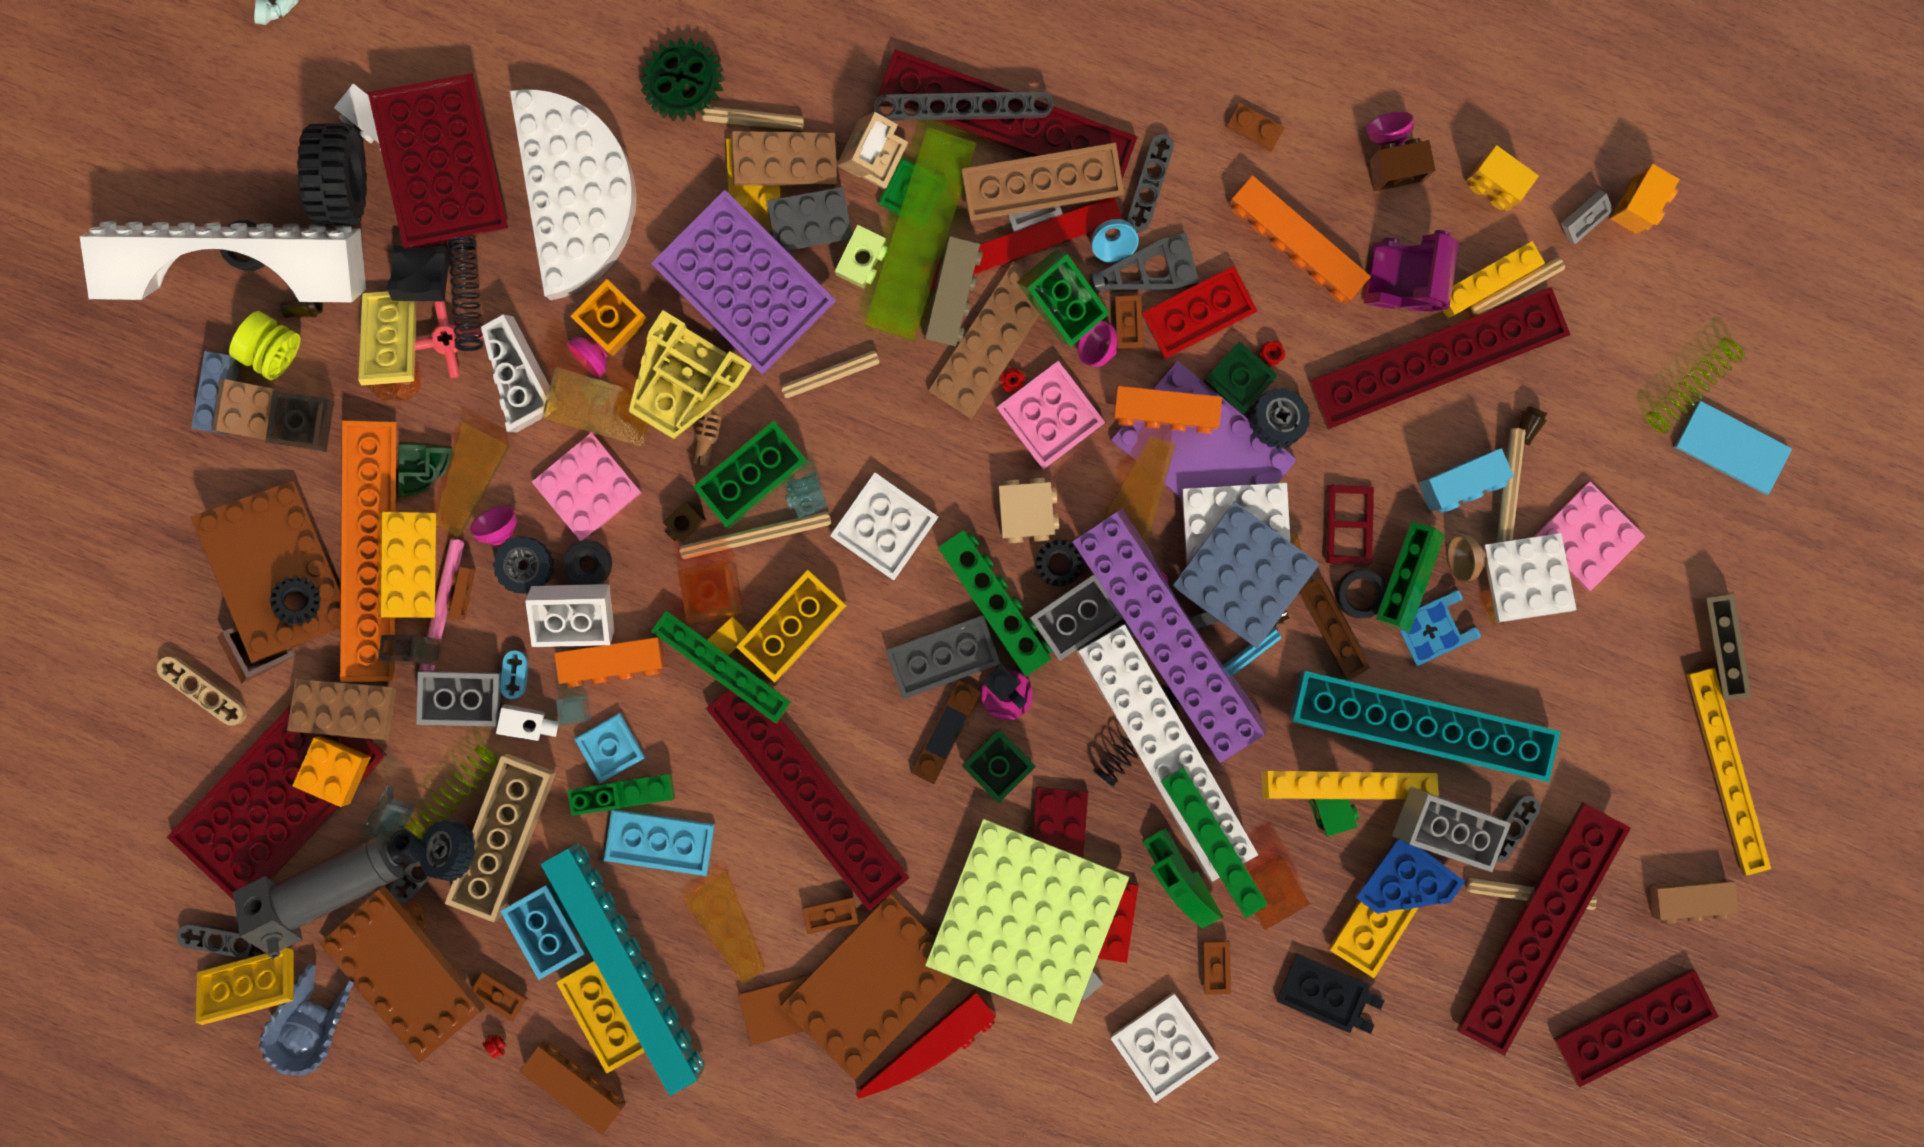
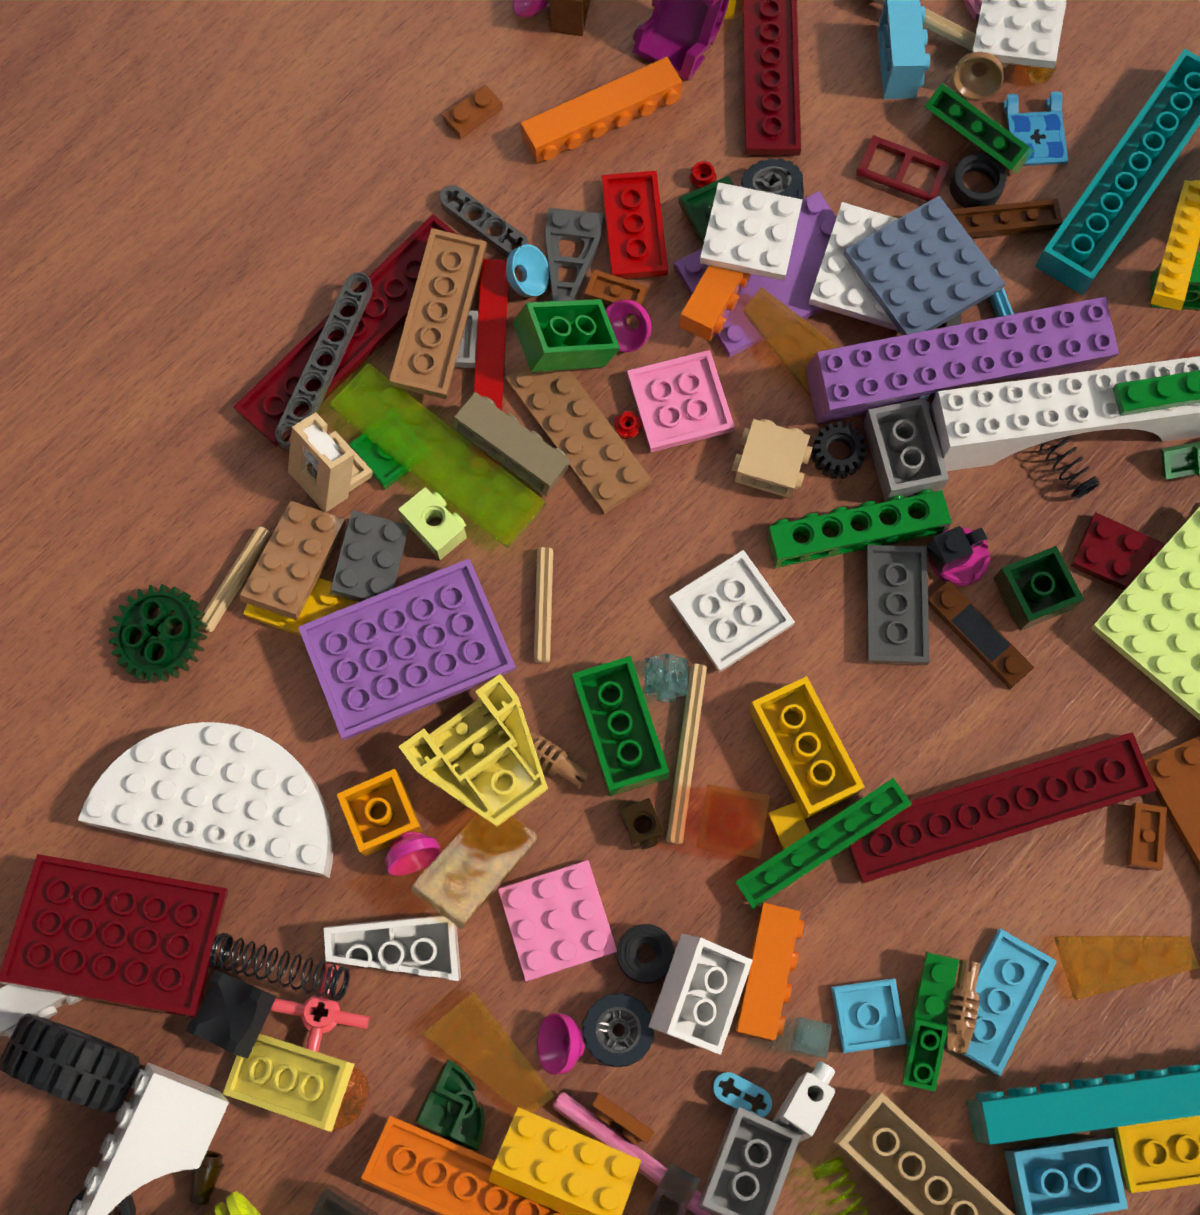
camera: 70 degrees left, 15 degrees down
none -> white plate [700,182,802,281]
none -> medium nougat hinge [945,959,981,1054]

